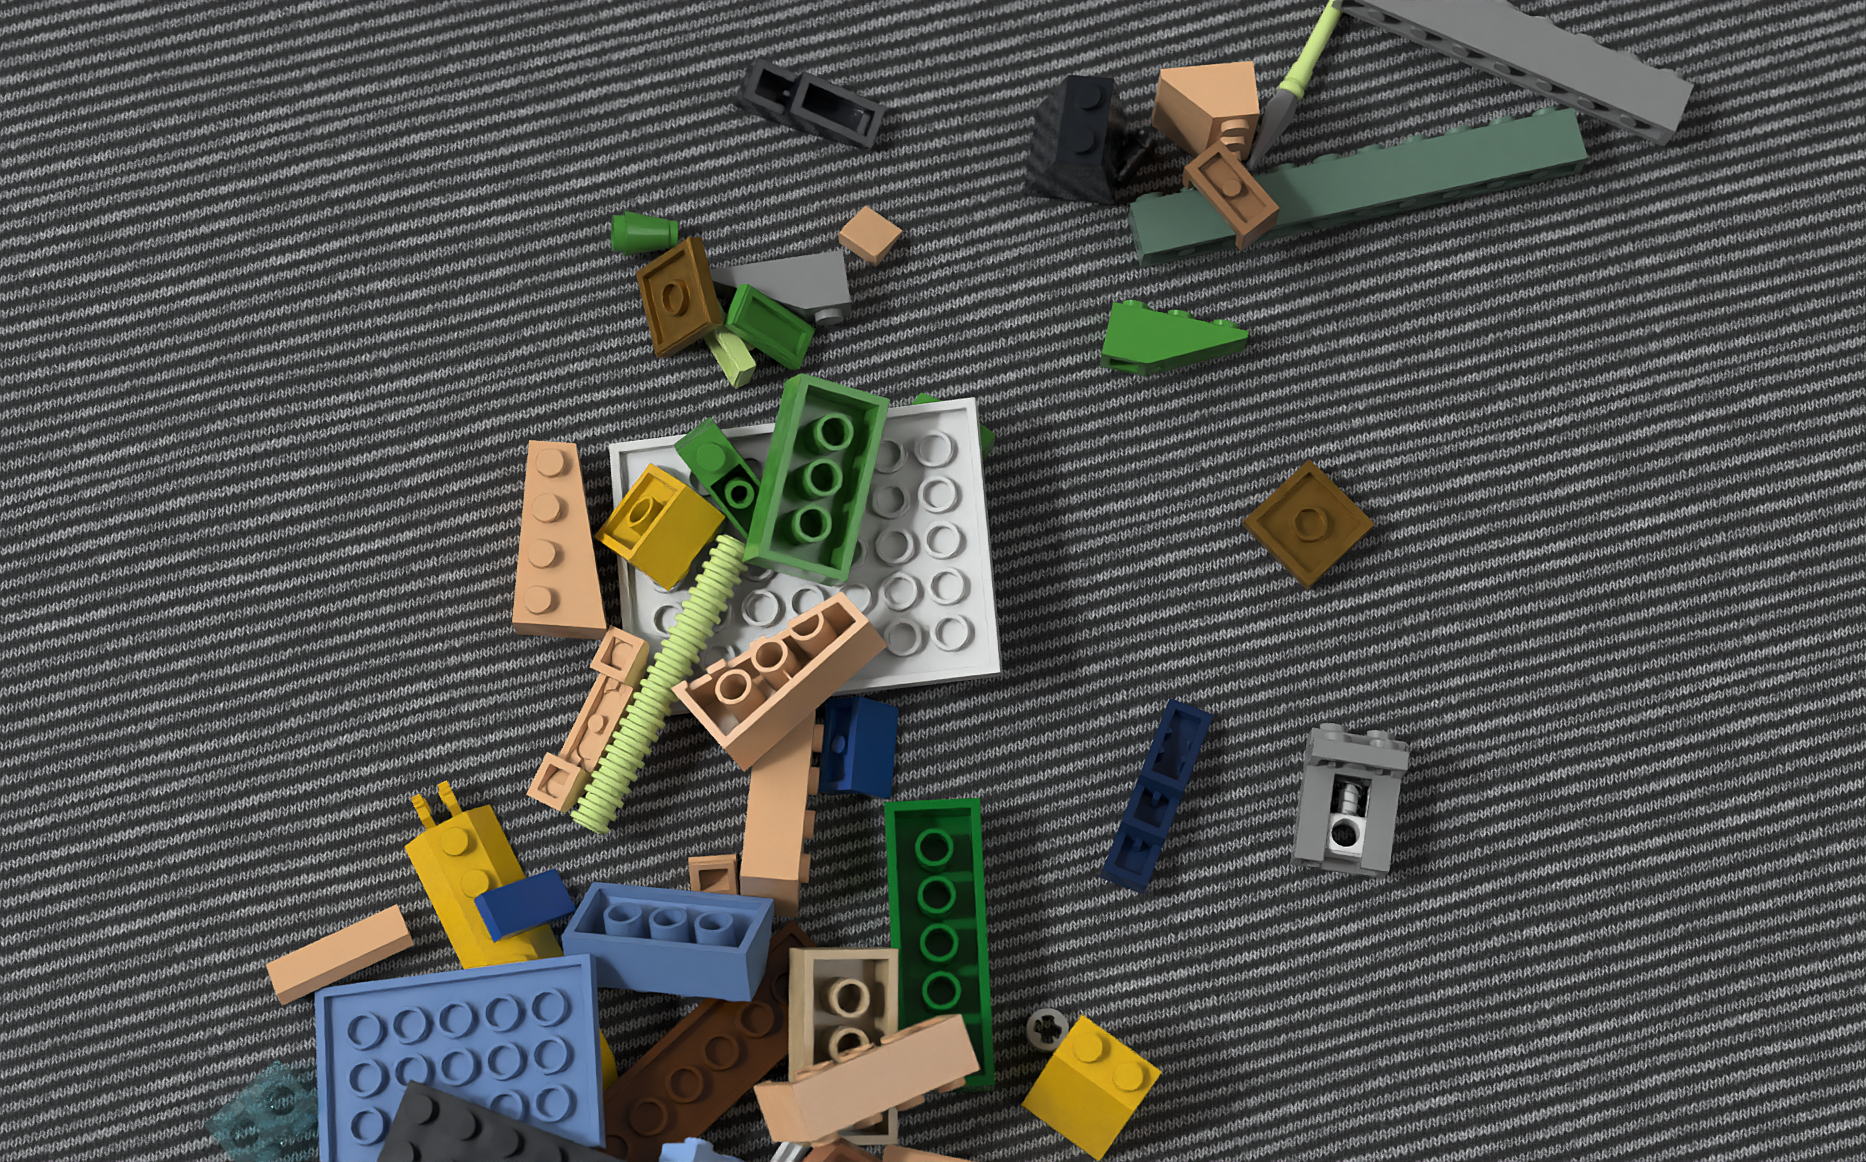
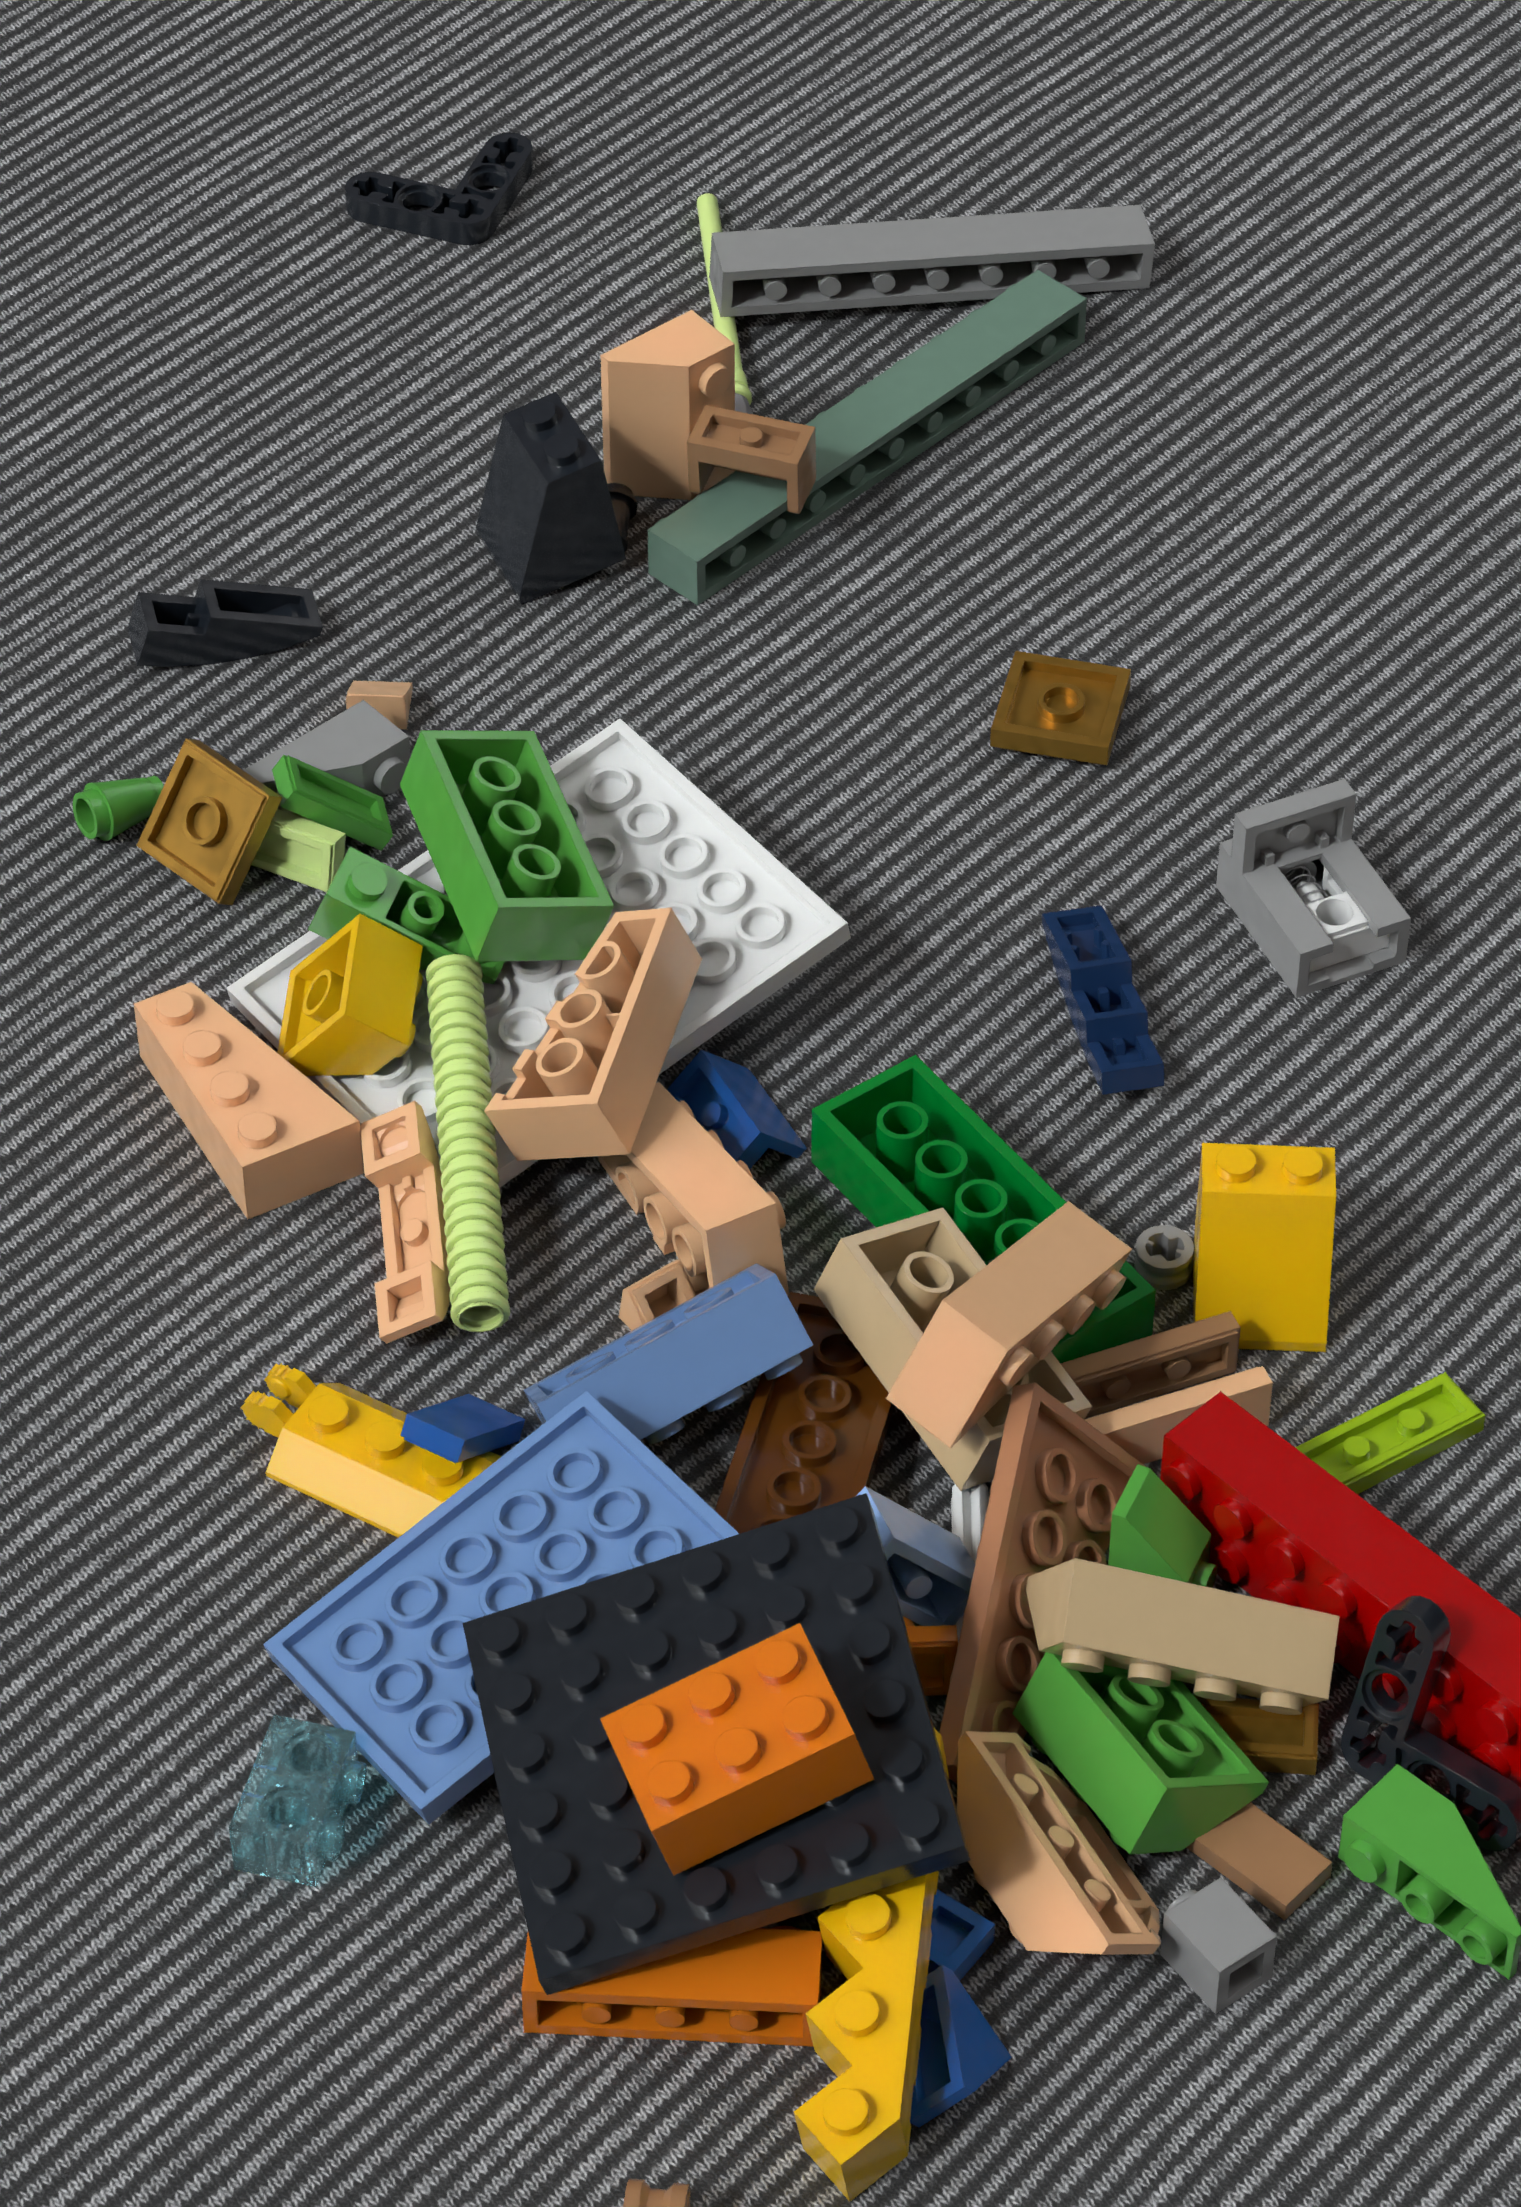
camera: 30 degrees left, 30 degrees down
light nougat tile [266,904,414,1005] -> none
bright green slope [1099,300,1249,376] -> none
none -> medium nougat tile [1060,1311,1240,1419]

